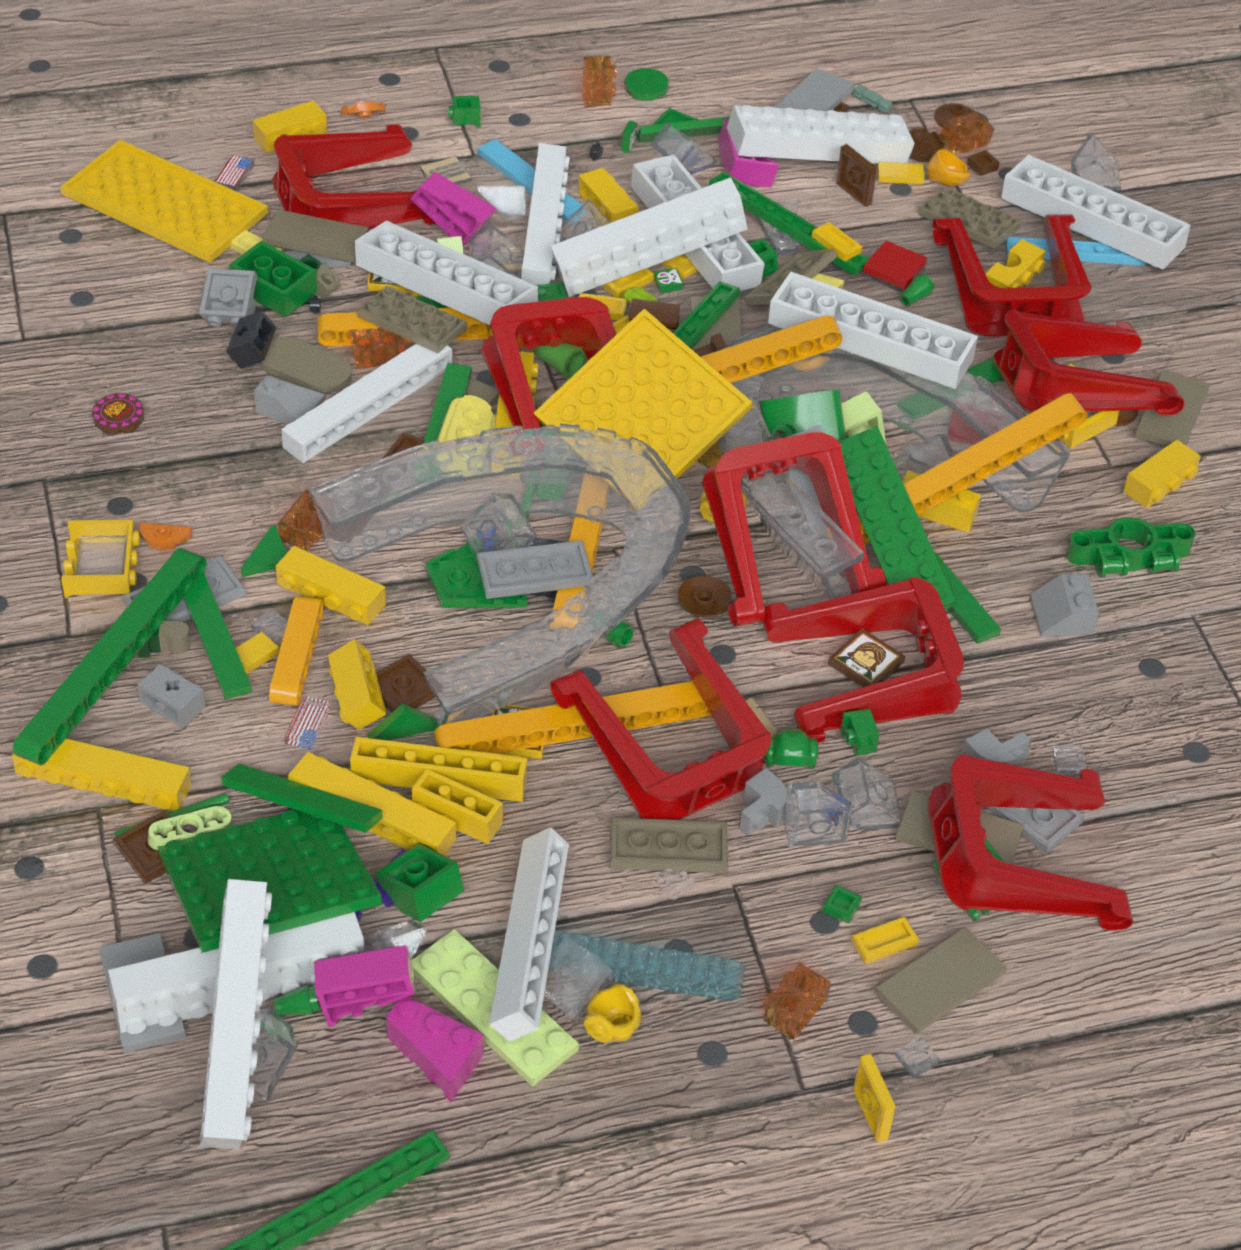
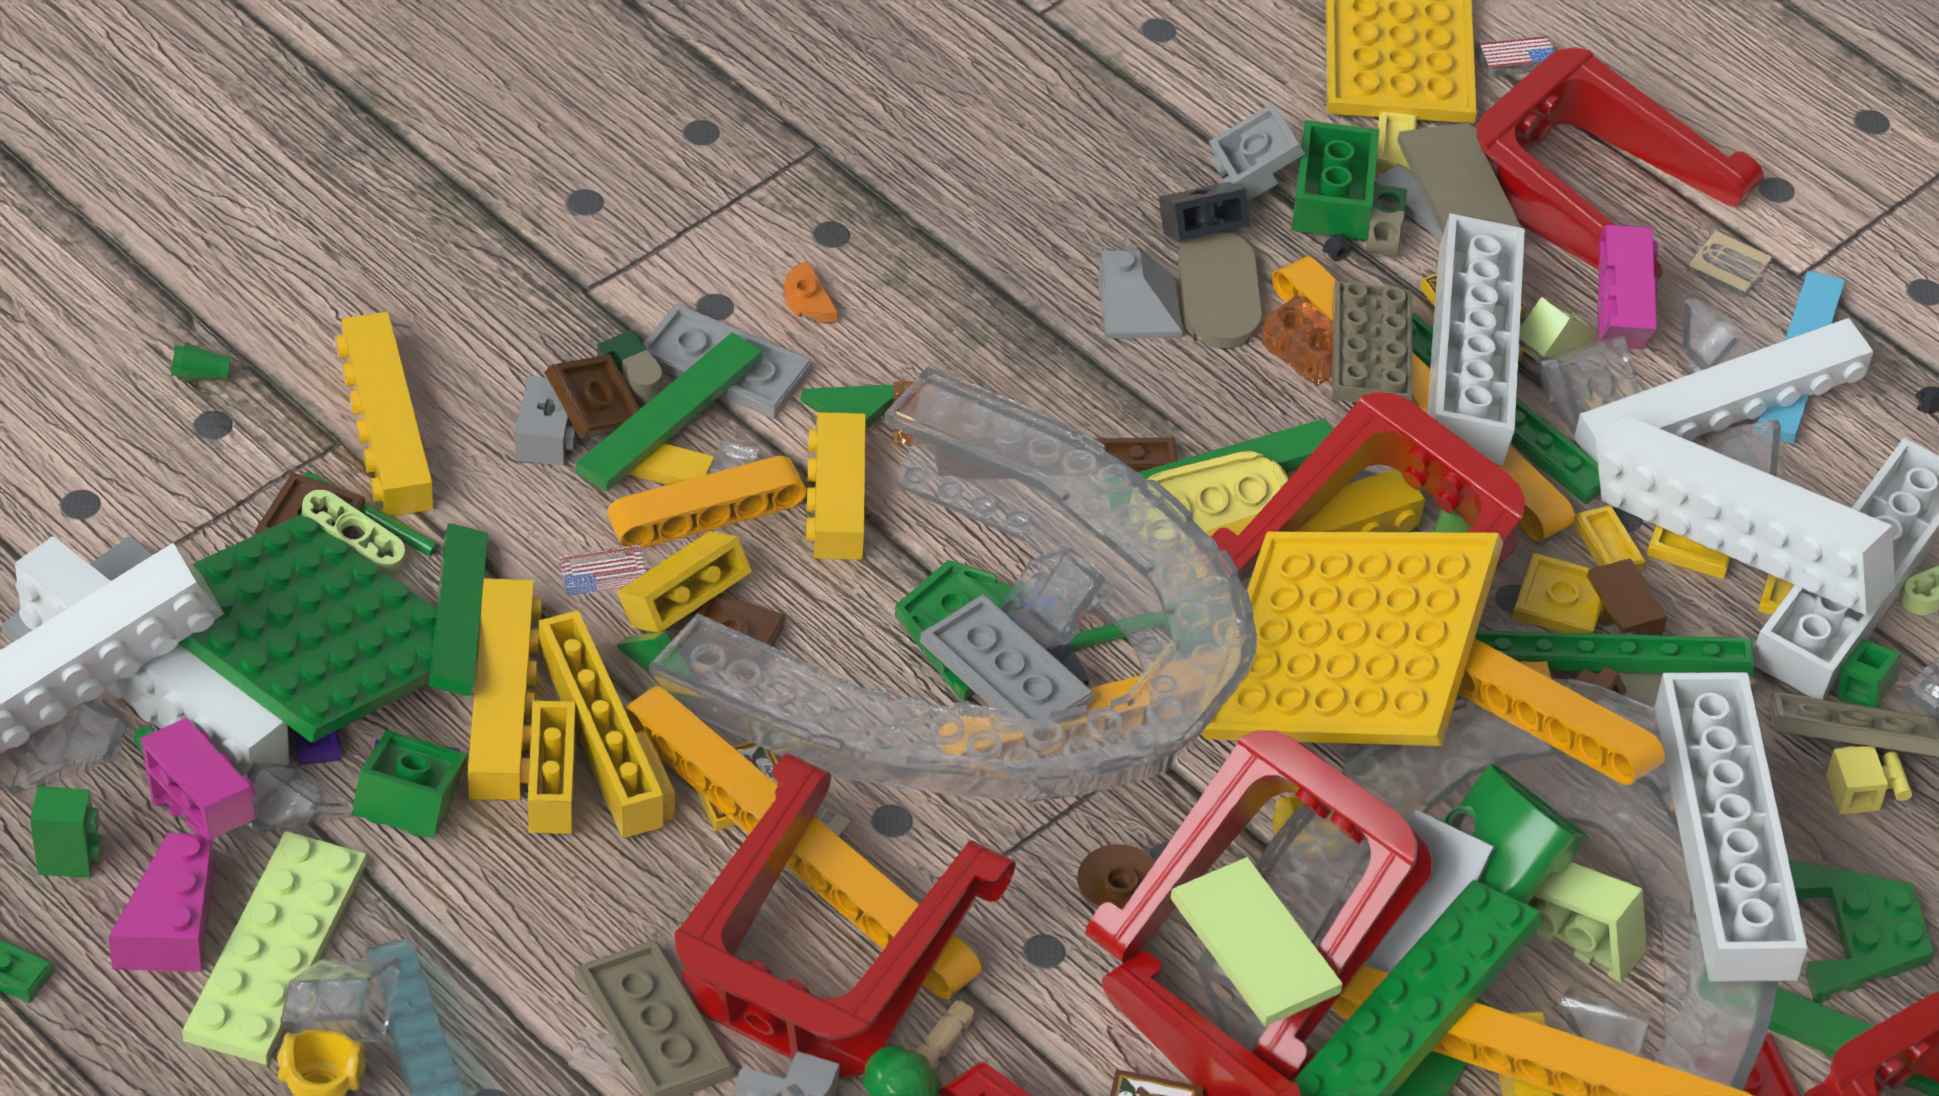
camera: 60 degrees right, 0 degrees up
green beam [13,548,207,766] -> none
yellow window [61,520,140,598] -> none
reddish brown tile [92,393,144,434] -> none
yellow brick [253,100,327,153] -> none
white brick [281,344,452,463] -> none
orange plate [341,101,386,118] -> none
green brick [448,95,481,128] -> none
white brick [489,827,569,1042] -> none
yellow brick [578,167,639,225] -> none
green cone [592,615,633,647] -> none
lime tile [623,288,658,302] -> none
green tile [654,268,683,293] -> none
none -> green brick [30,786,103,878]
none -> reddish brown tile [544,354,640,439]
none -> yellowish green tile [1171,857,1342,1027]

